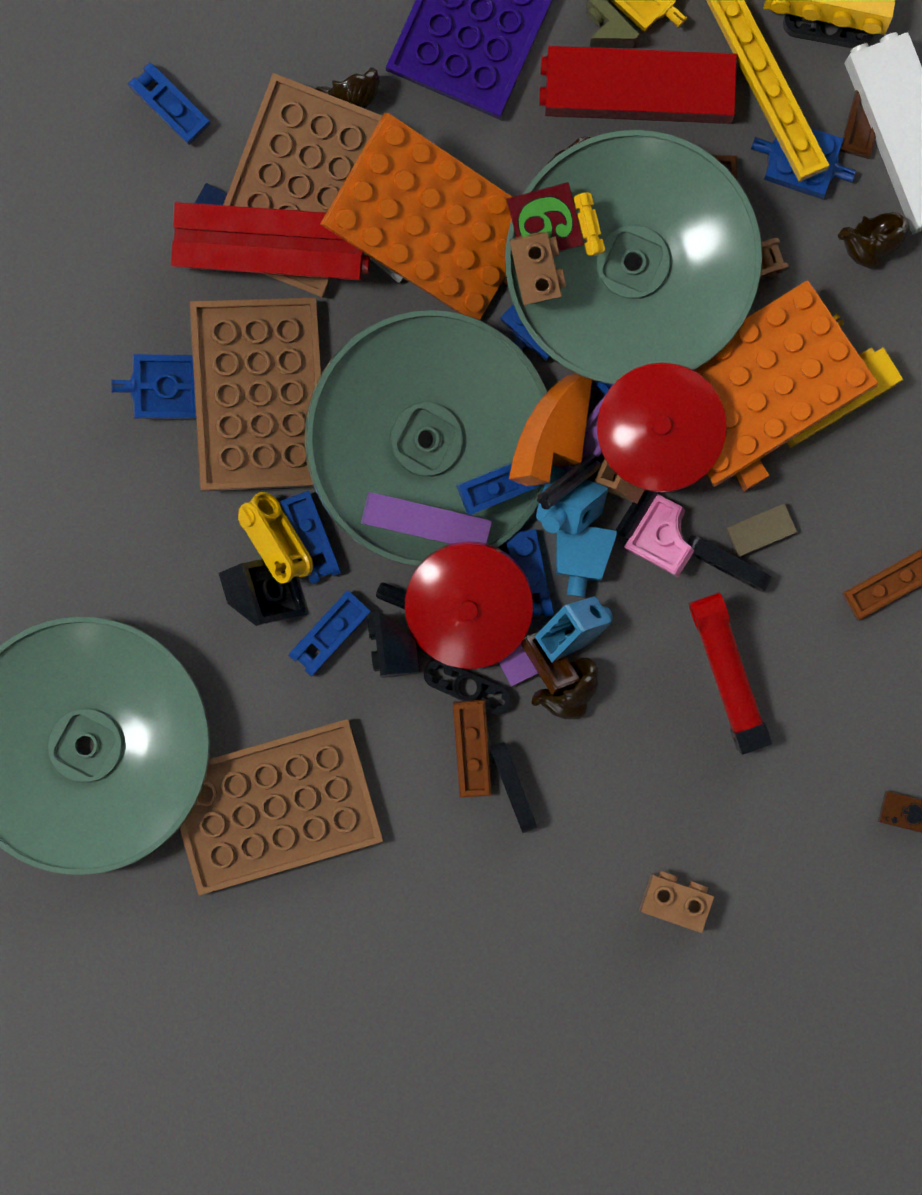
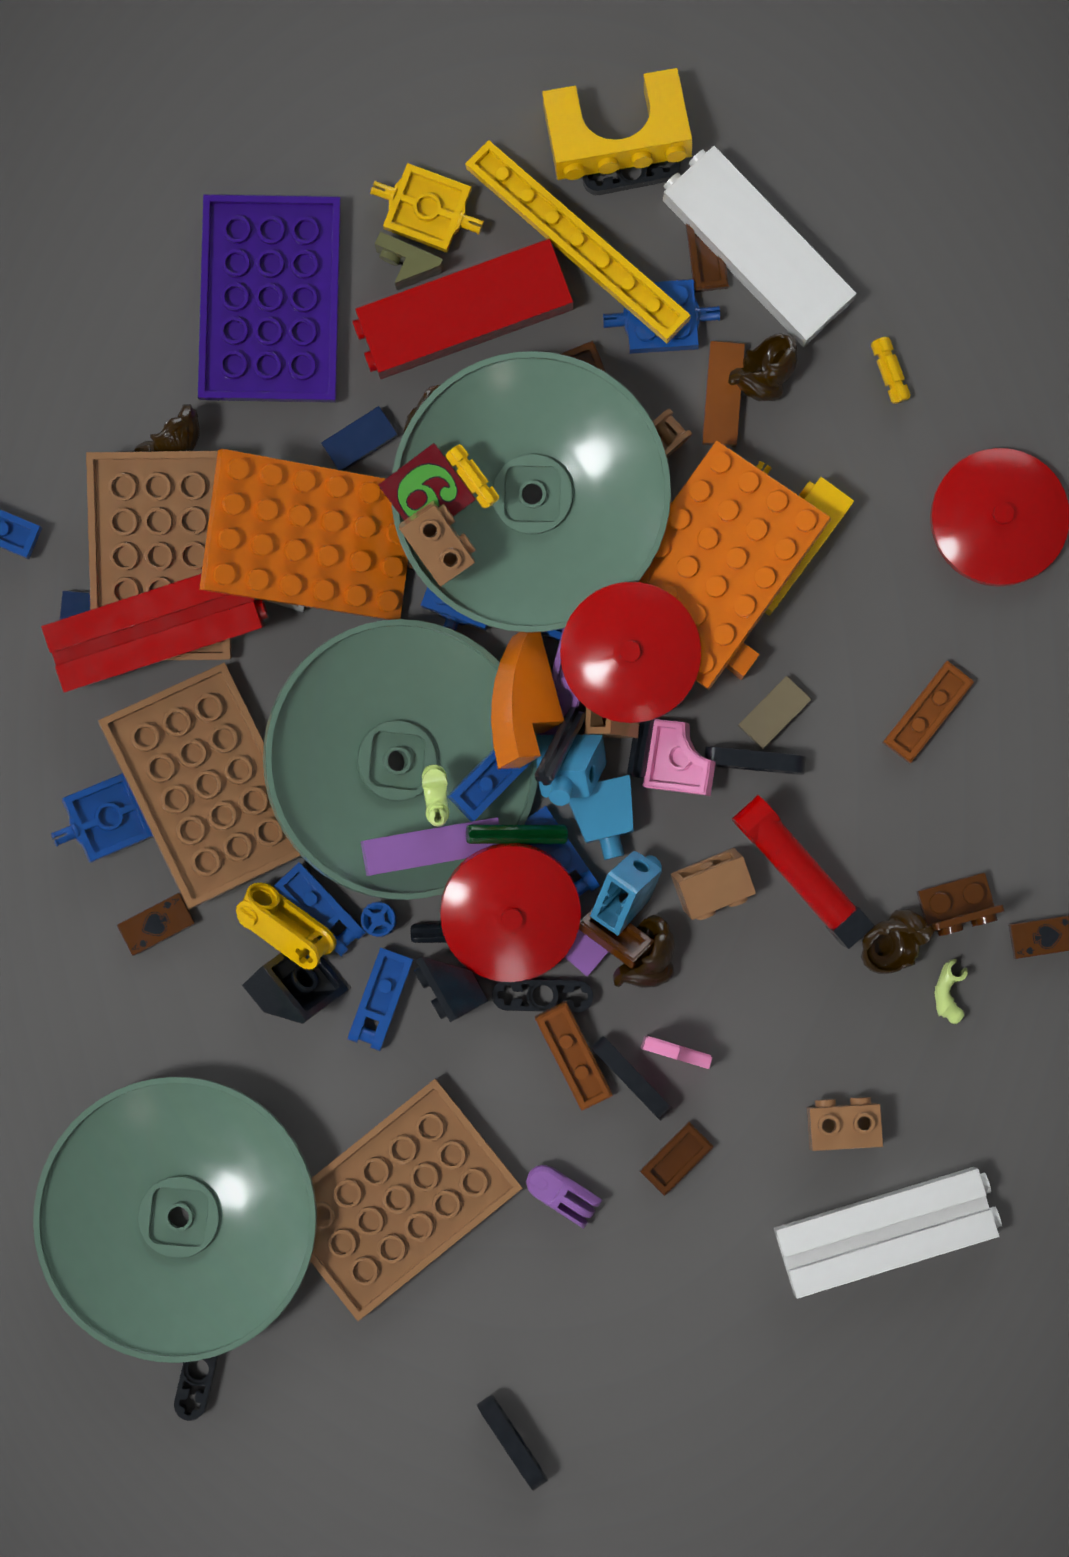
camera: 20 degrees left, 0 degrees up
none -> reddish brown tile [117,893,196,956]
none -> black beam [174,1355,219,1421]
none -> dark blue tile [321,406,398,471]
none -> blue wheel [361,902,397,937]
none -> yellowish green piece [422,765,450,827]
none -> dark green axle [466,825,568,844]
none -> black beam [477,1394,548,1491]
none -> medium lavender arm [526,1165,603,1229]
none -> reddish brown tile [640,1121,714,1196]
none -> bright pink tile [641,1035,713,1069]
none -> medium nougat brick [670,848,756,920]
none -> dark orange tile [702,341,745,447]
none -> white brick [774,1167,1002,1299]
none -> dark brown hair [861,910,934,974]
none -> reddish brown bracket [917,872,1005,936]
none -> yellowish green piece [934,959,968,1024]

